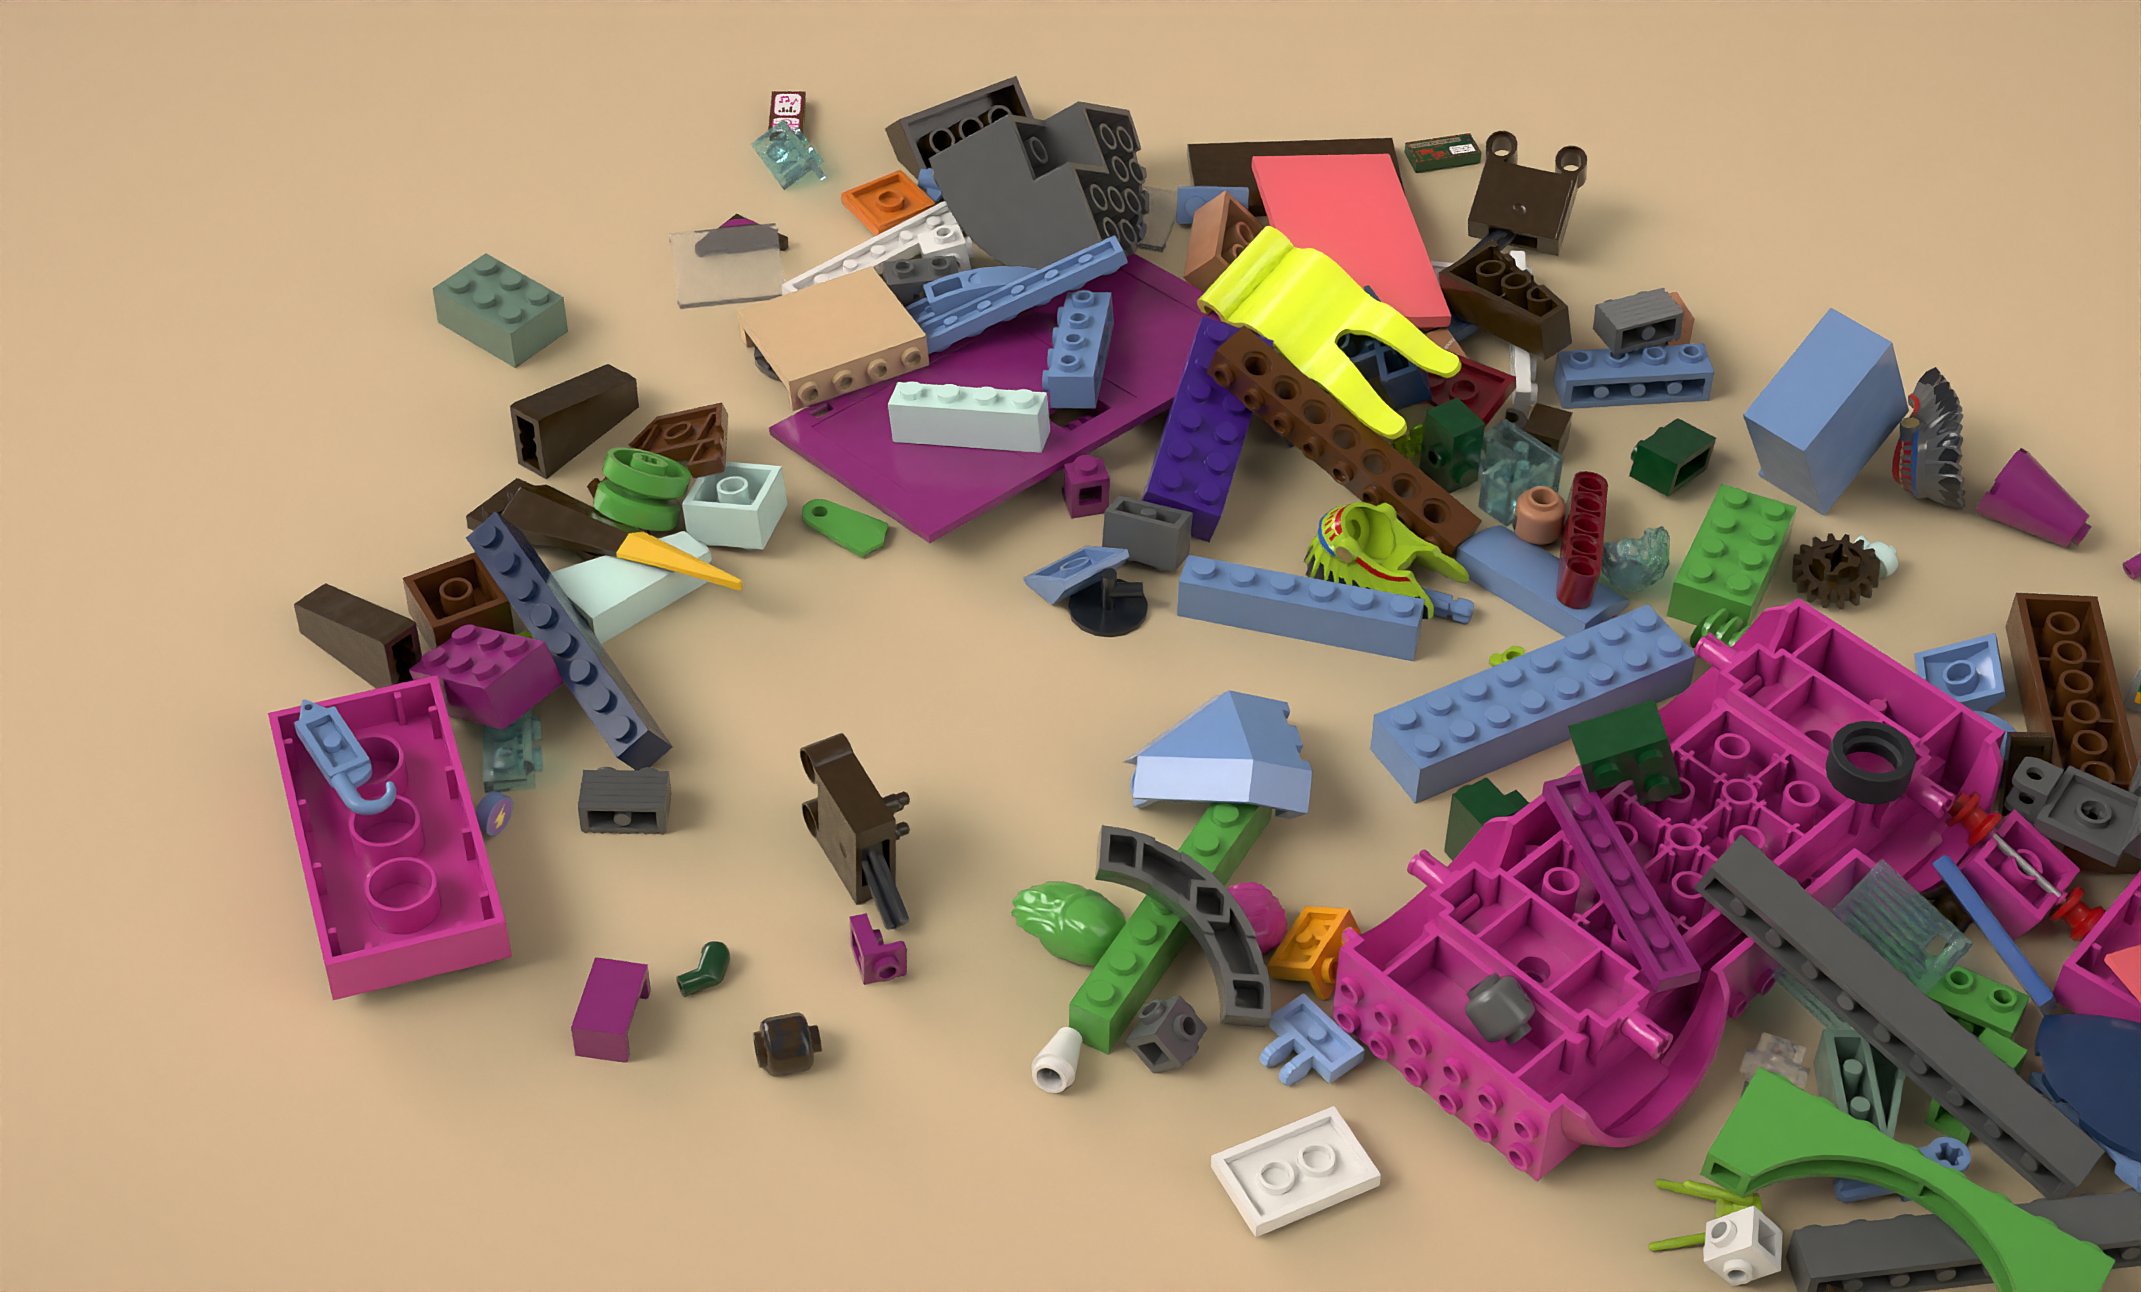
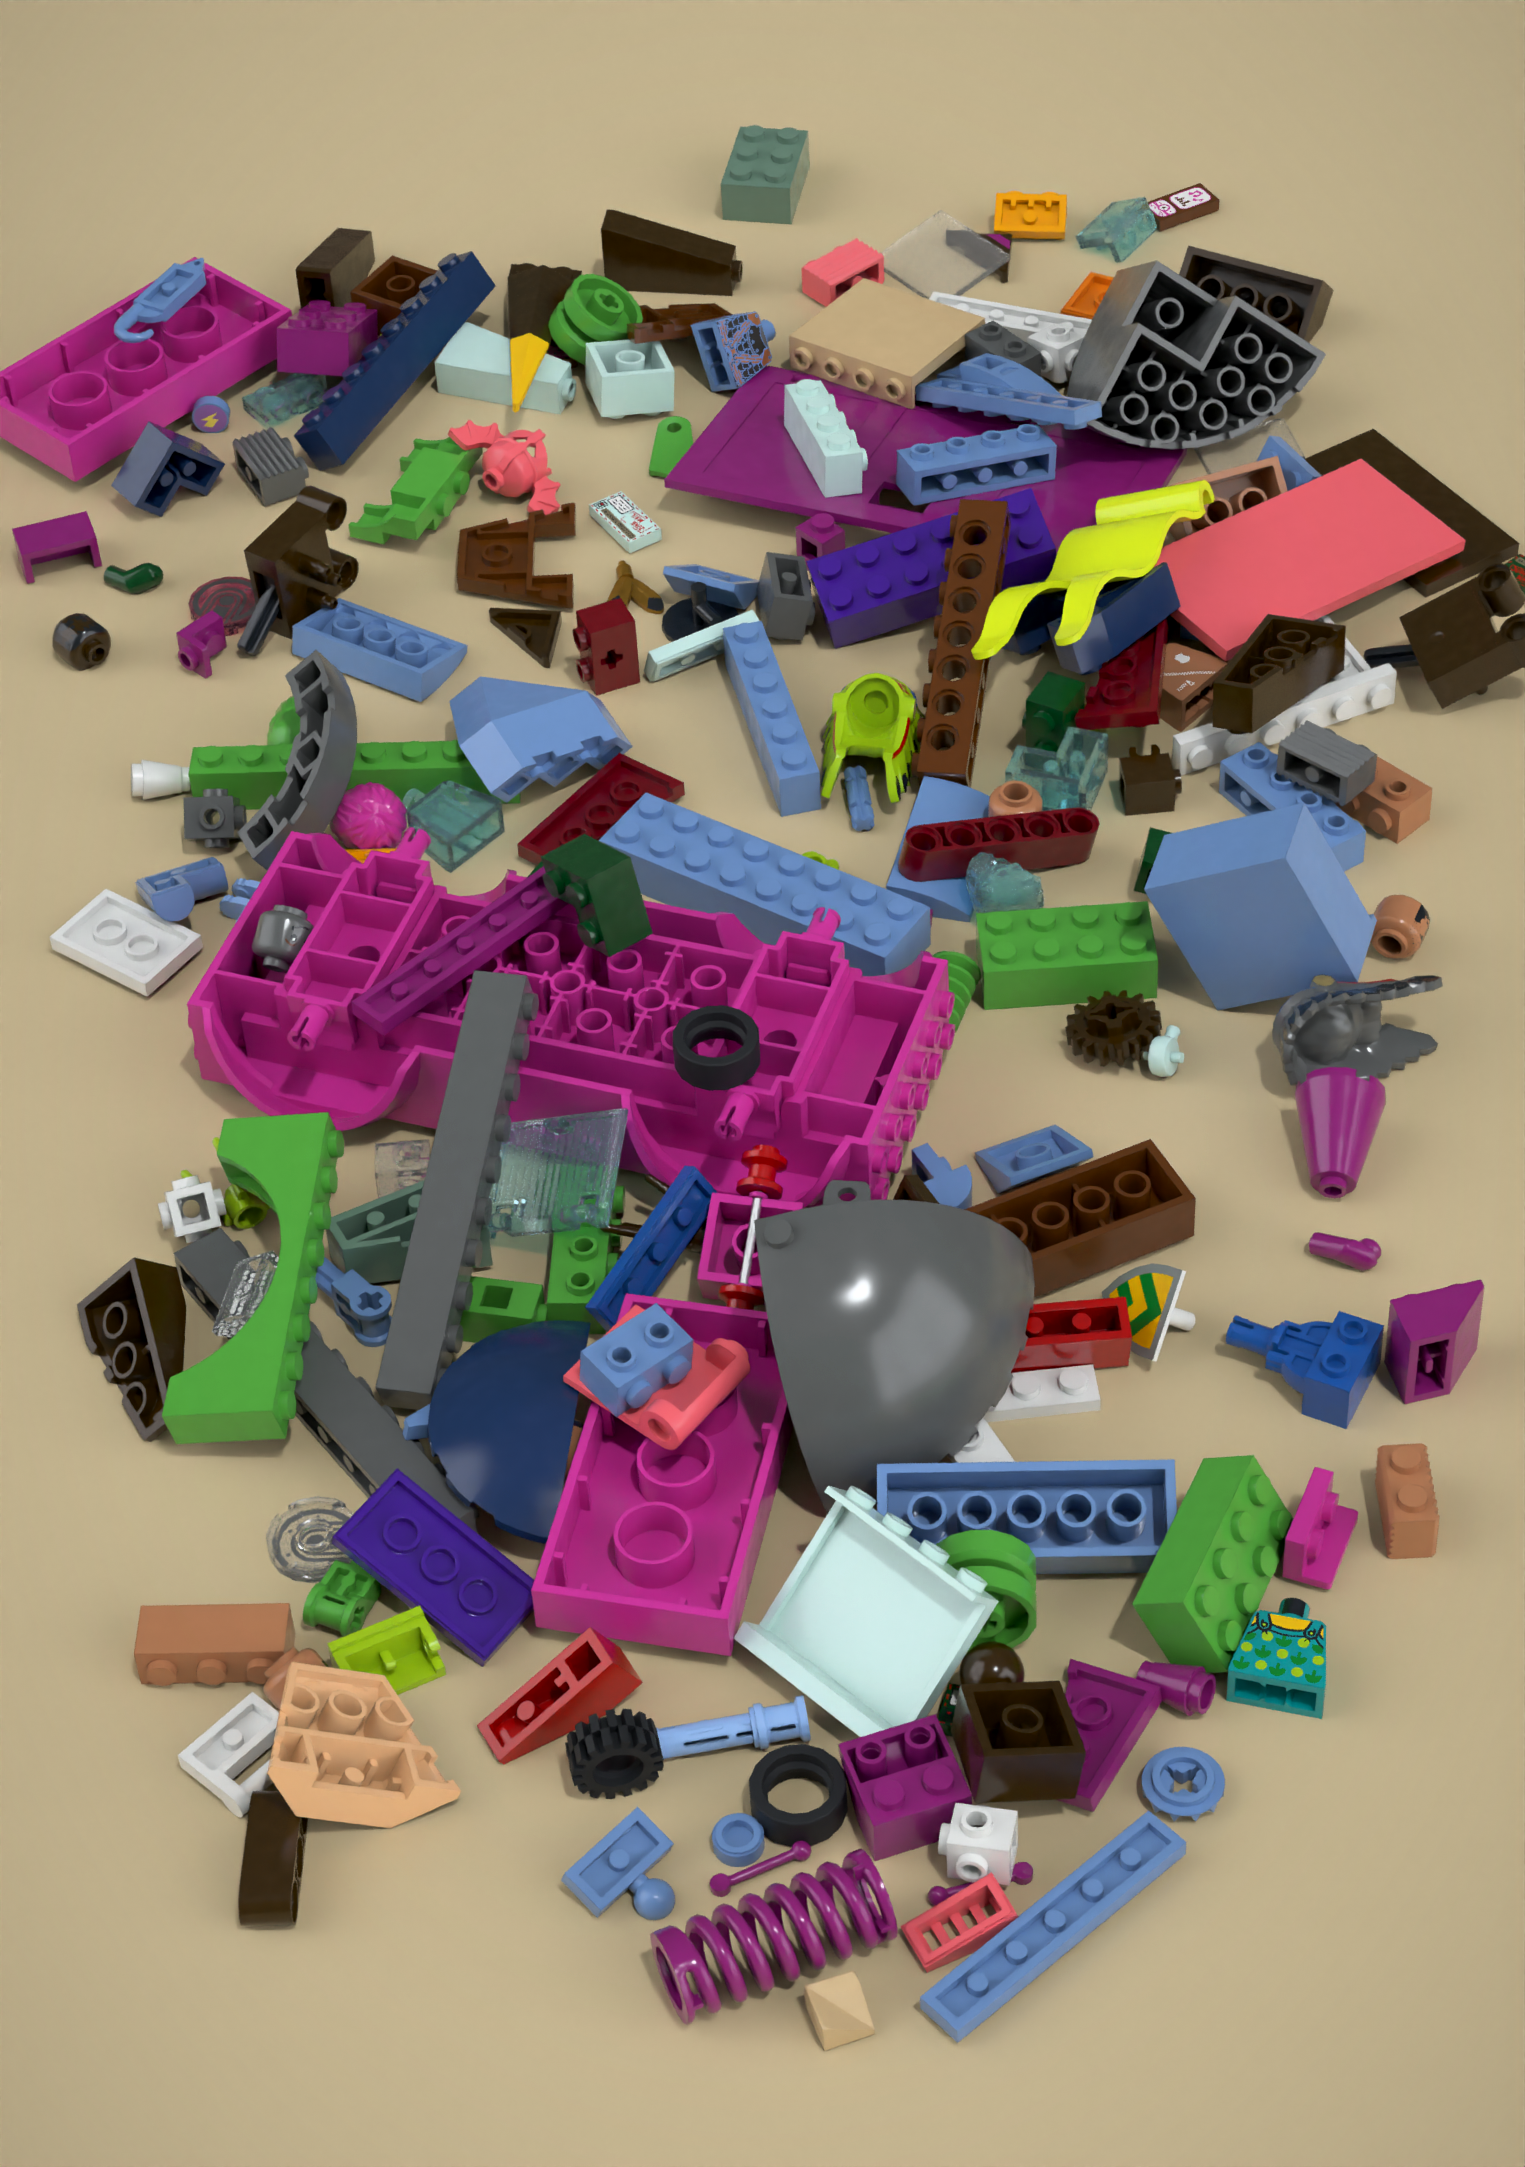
camera: 65 degrees right, 0 degrees up
none -> dark blue brick [111,421,225,517]
none -> medium blue brick [135,857,229,922]
none -> tile [188,576,256,636]
none -> clear slope [212,1250,279,1337]
none -> medium blue slope [292,598,467,702]
none -> bright green bracket [349,437,483,544]
none -> clear light blue torso [402,780,505,873]
none -> coral helmet [448,420,560,515]
none -> reddish brown wing [457,503,576,608]
none -> dark brown tile [489,608,562,668]
none -> dark red wing [517,753,685,865]
none -> dark red brick [573,598,640,696]
none -> light aqua tile [589,491,662,554]
none -> pearl gold piece [607,560,664,614]
none -> light aqua tile [644,609,759,682]
none -> medium blue torso [691,311,776,392]
none -> coral brick [801,238,884,307]
none -> light orange bracket [994,191,1067,239]

